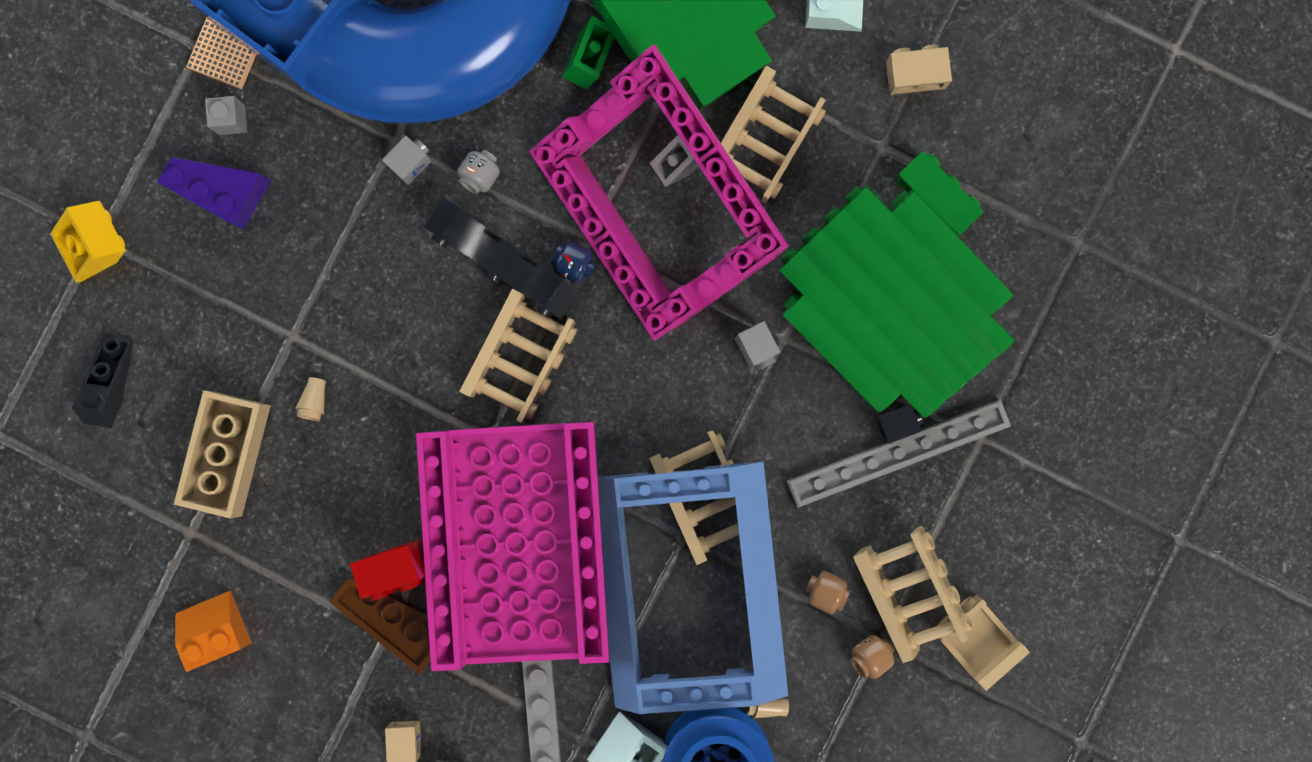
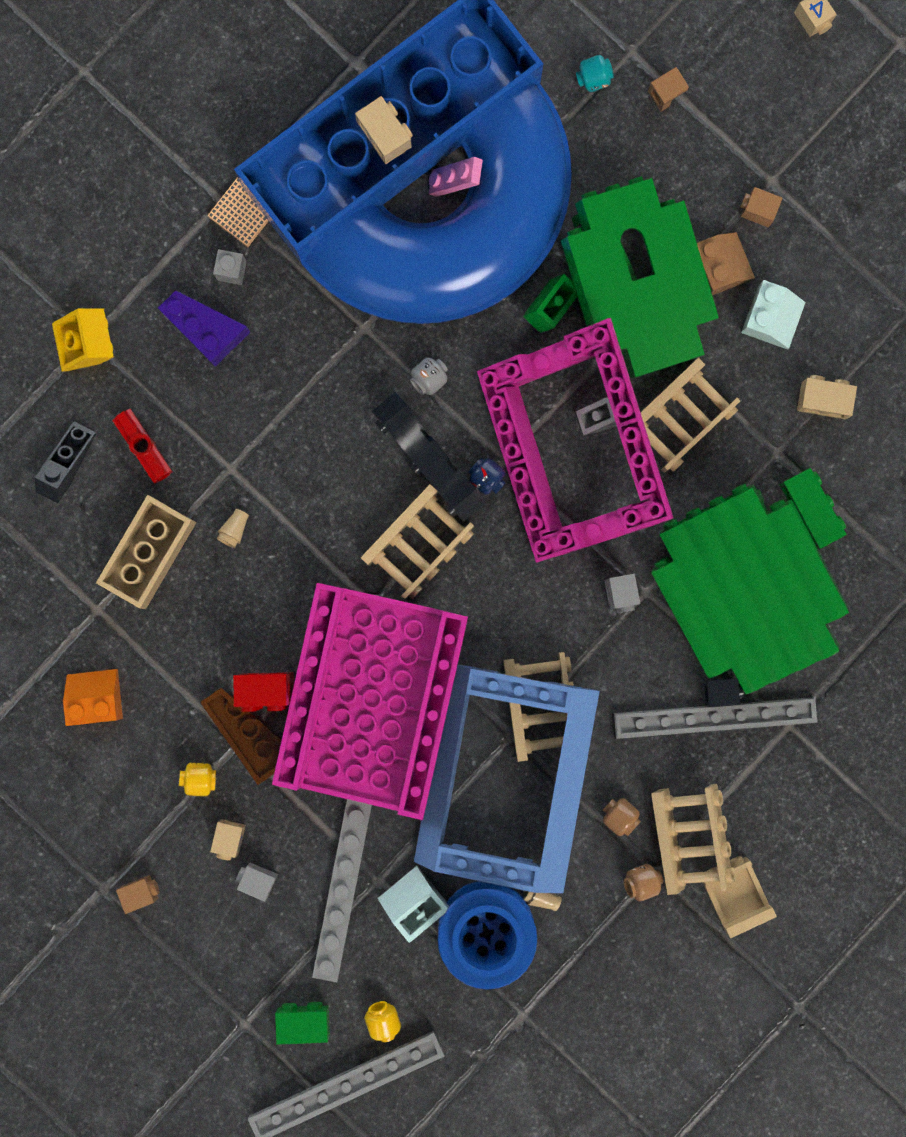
camera: 15 degrees right, 0 degrees up
light grey brick [382,136,431,185] -> none
none -> red piece [112,409,173,484]
none -> yellow head [179,762,216,796]

